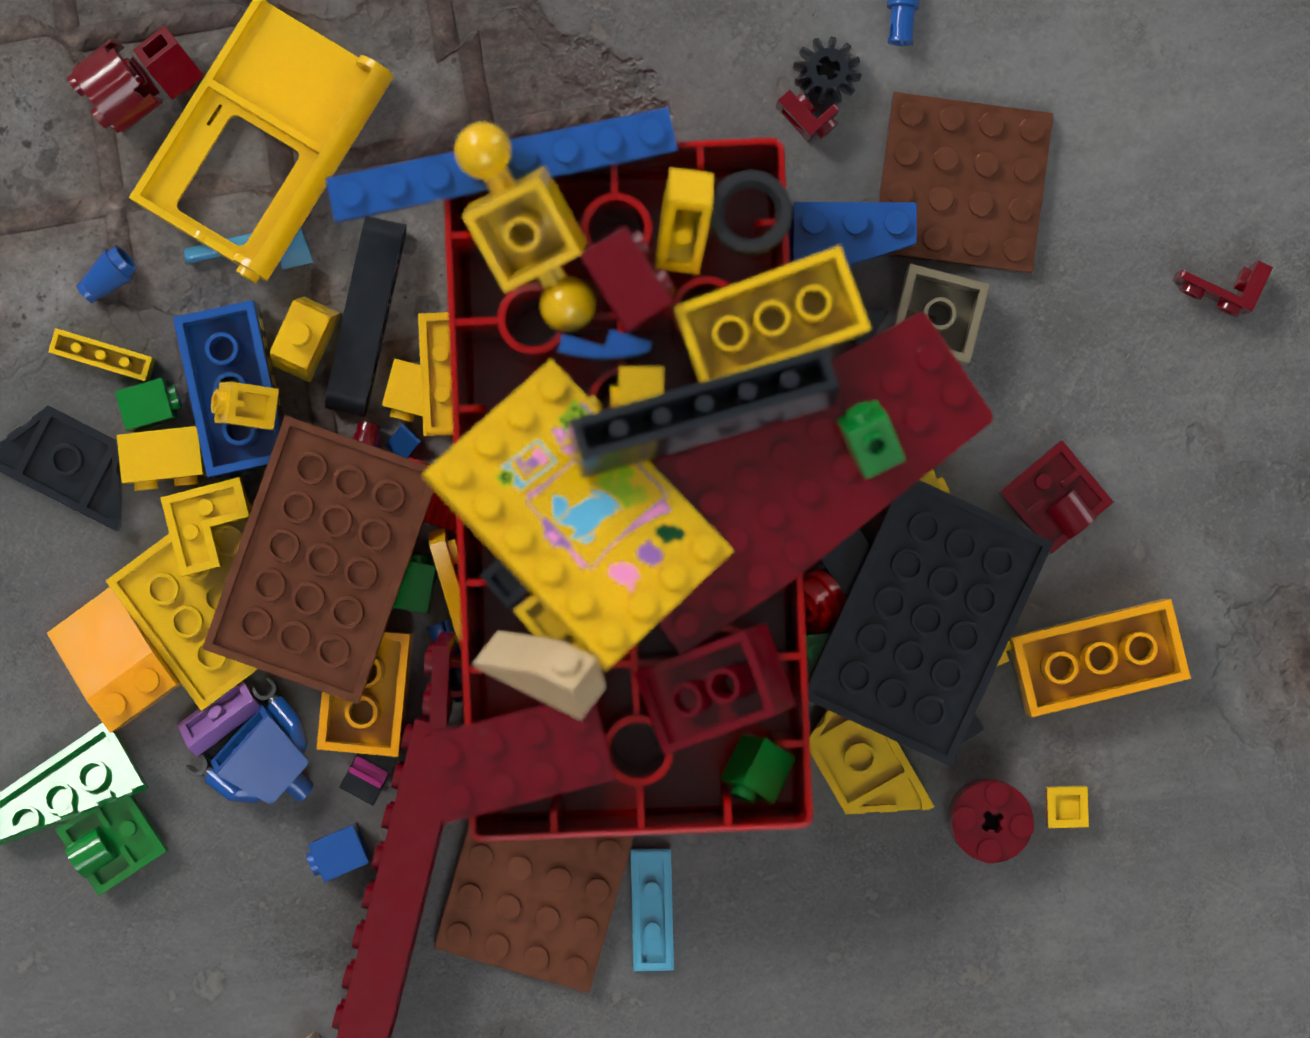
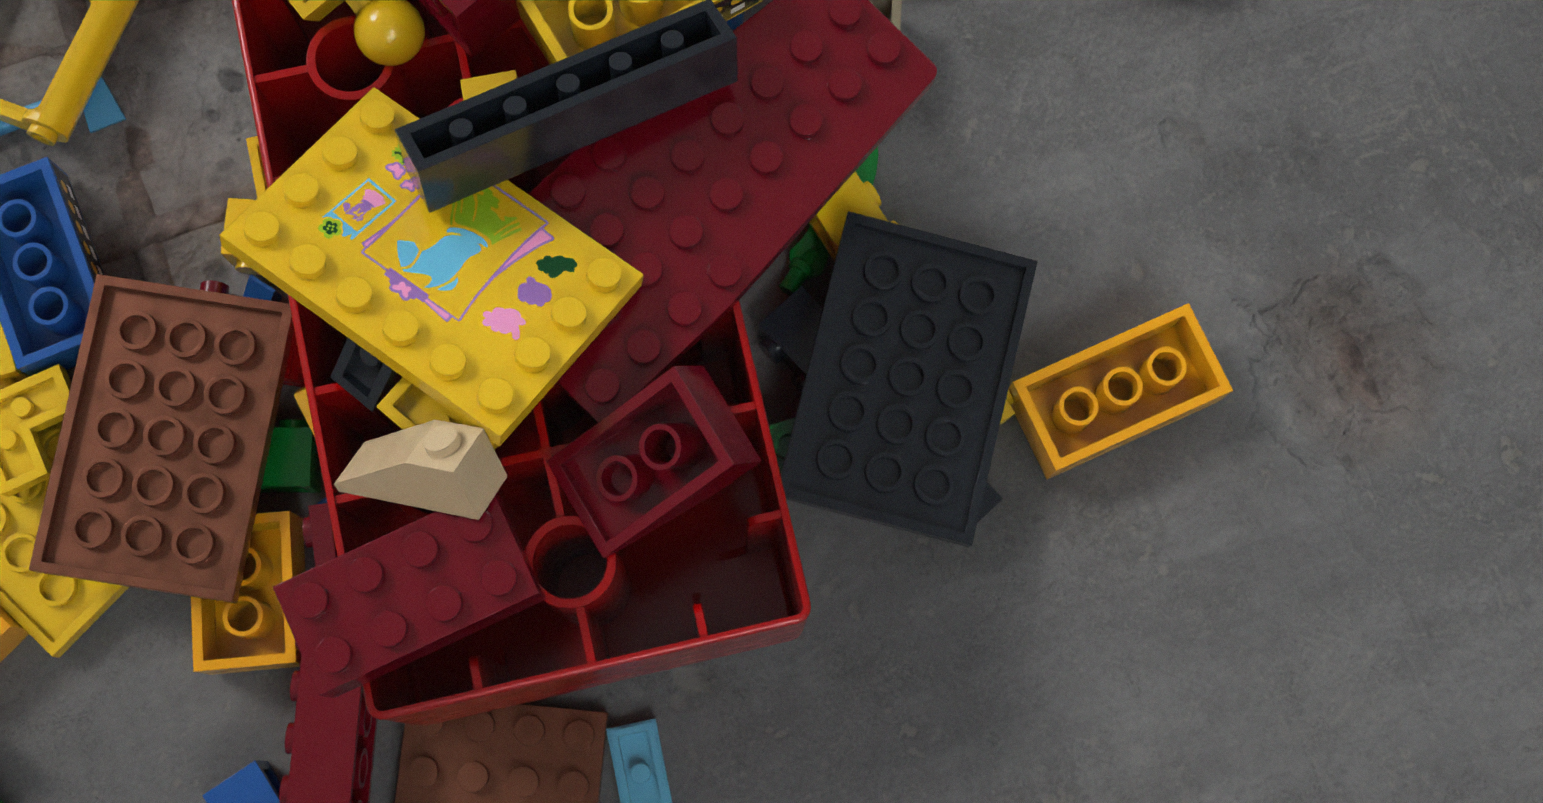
camera: 20 degrees left, 10 degrees down
medium lavender plate [177,680,261,757] -> none
blue torso [186,677,313,804] -> none
yellow bracket [211,382,279,430] -> none
yellow torso [270,296,342,383] -> none
black beam [325,216,407,417] -> none
black piece [339,753,398,806] -> none
blue slope [558,330,652,361] -> none
green brick [720,734,796,805] -> none
red wheel [803,569,846,634] -> none
yellow wing [810,710,935,815] -> none
green brick [836,400,906,479] -> none
dark red brick [948,778,1034,864] -> none
dark red plate [998,440,1114,554] -> none
yellow plate [1045,785,1089,828] -> none

